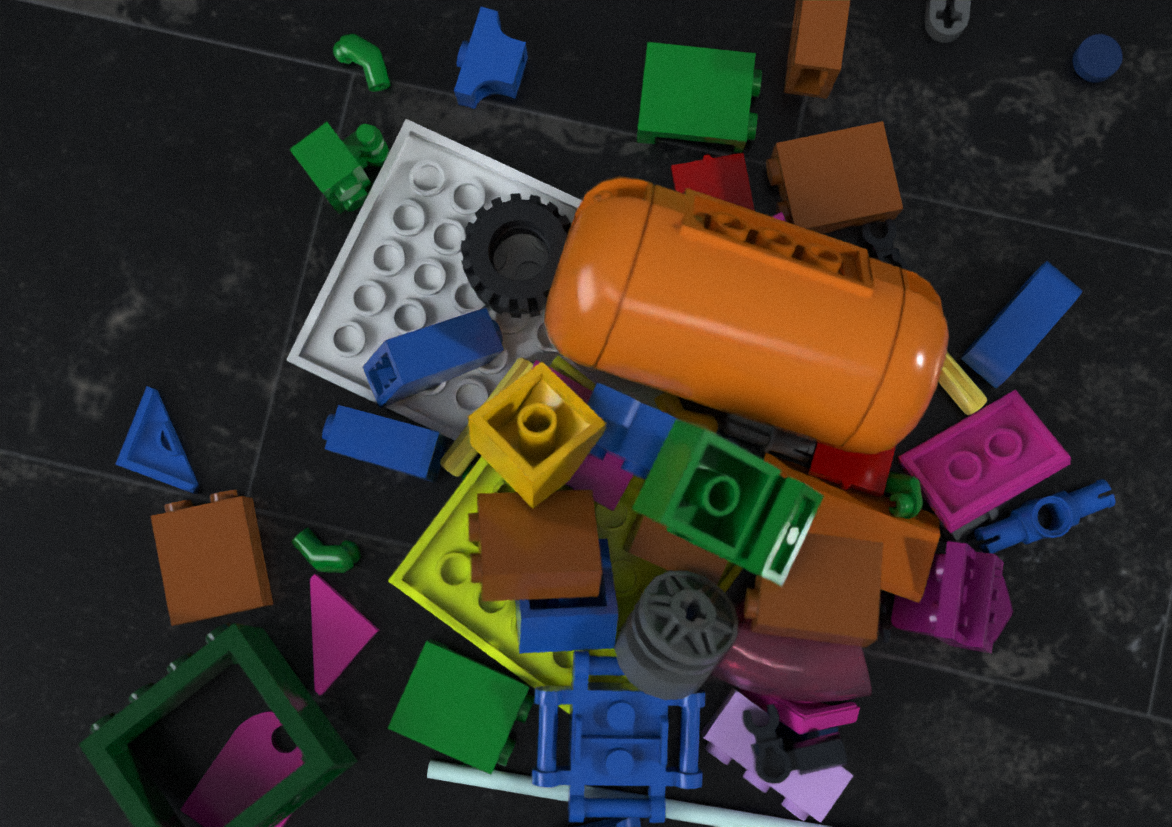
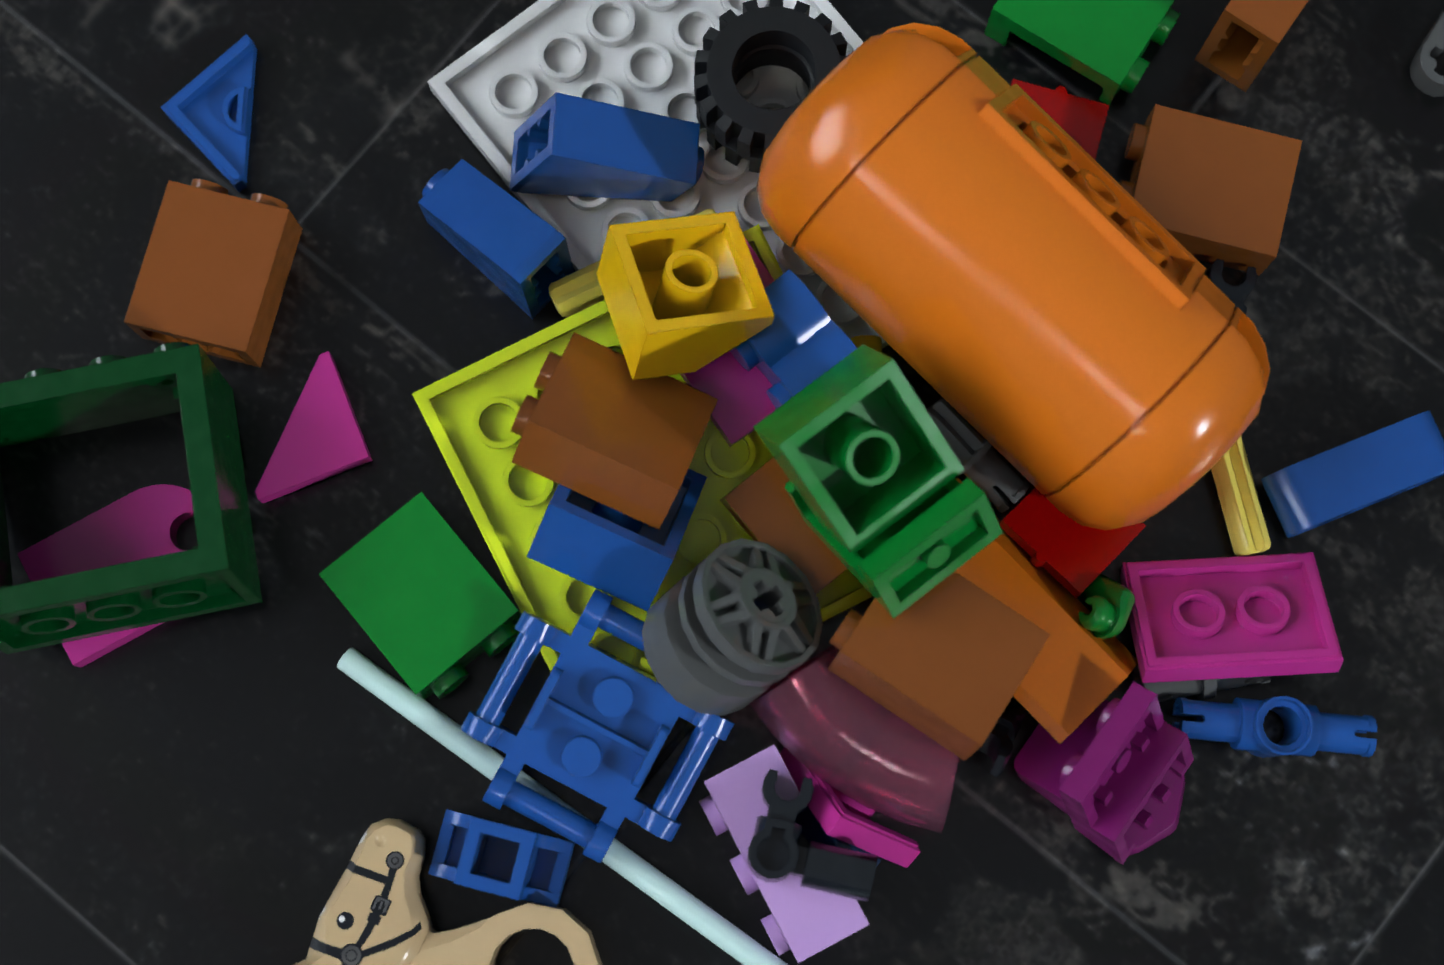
camera: 20 degrees right, 5 degrees down
green arm [291,527,361,573] -> none

